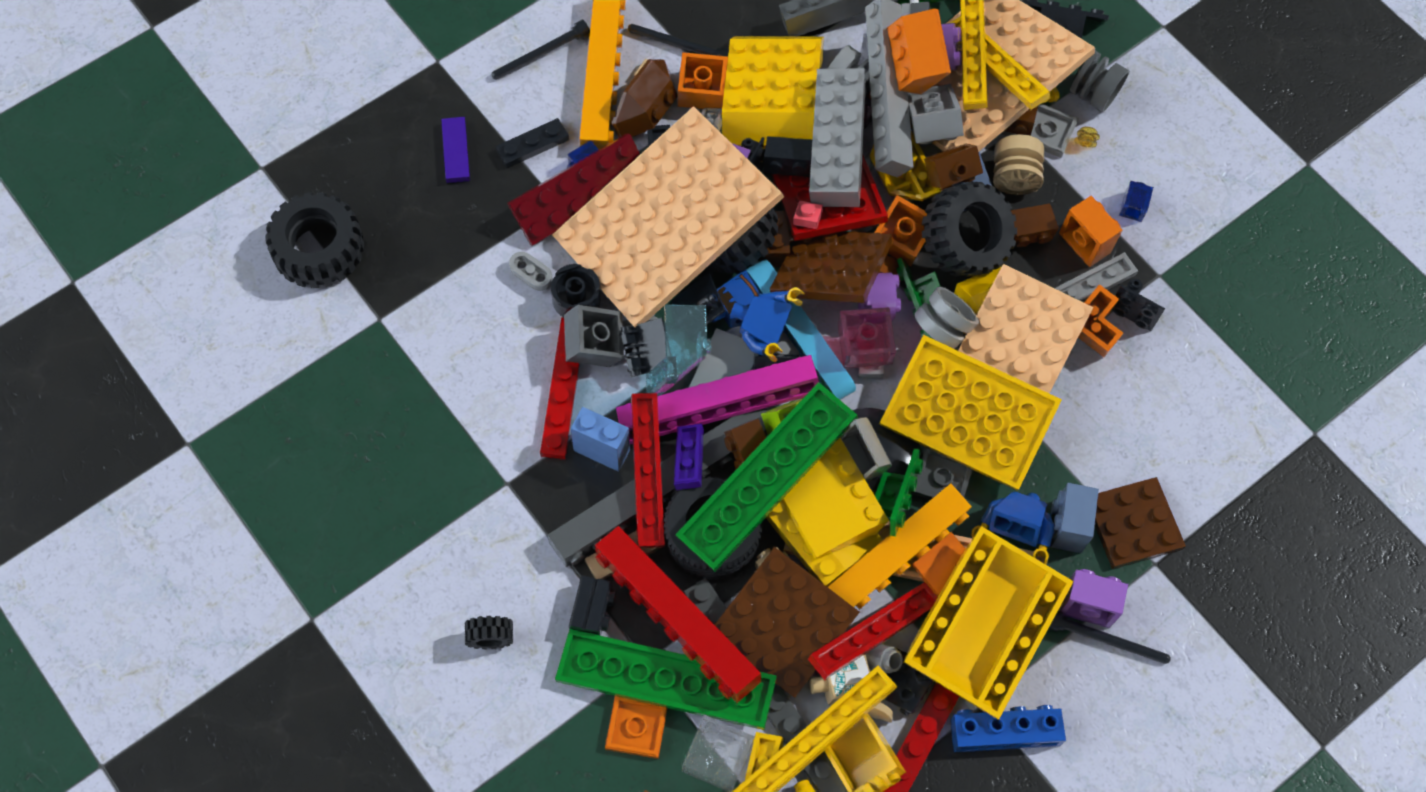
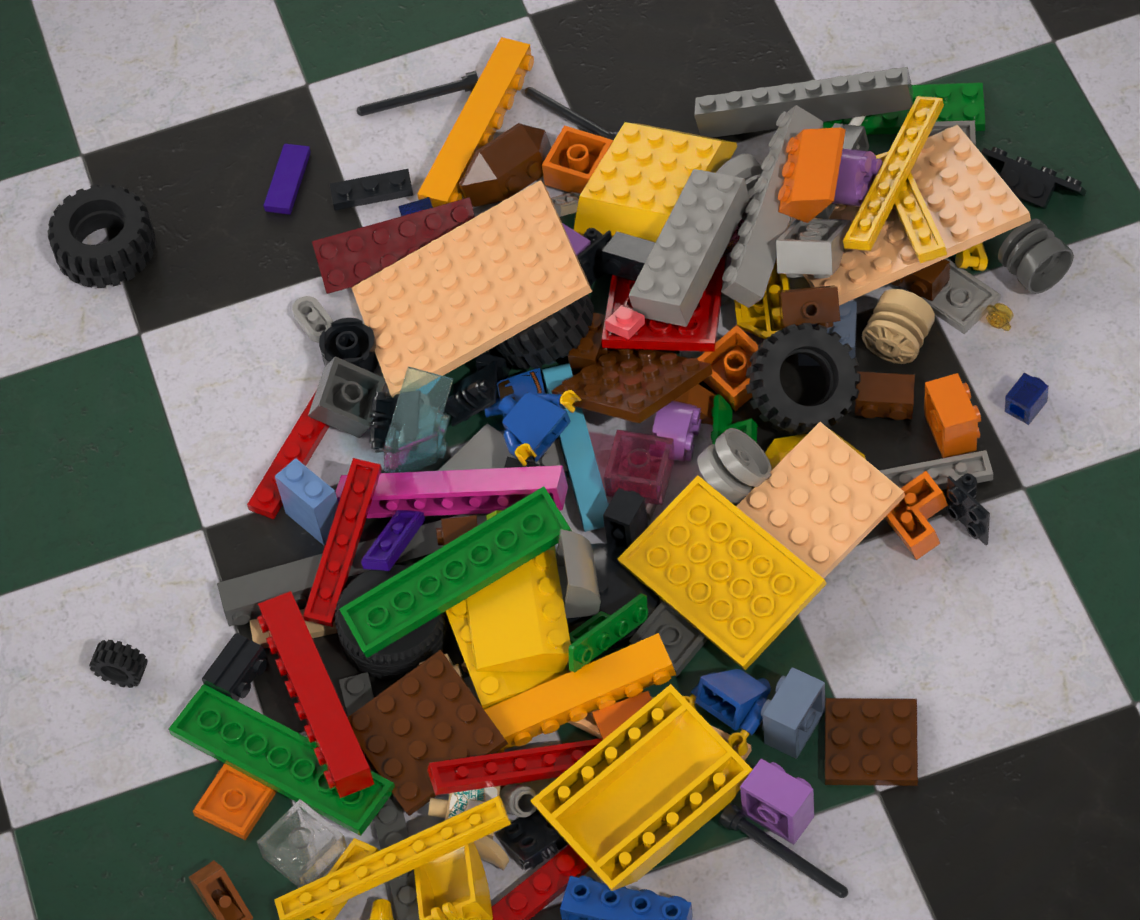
camera: 30 degrees right, 10 degrees down
none -> black brick [603,488,648,548]

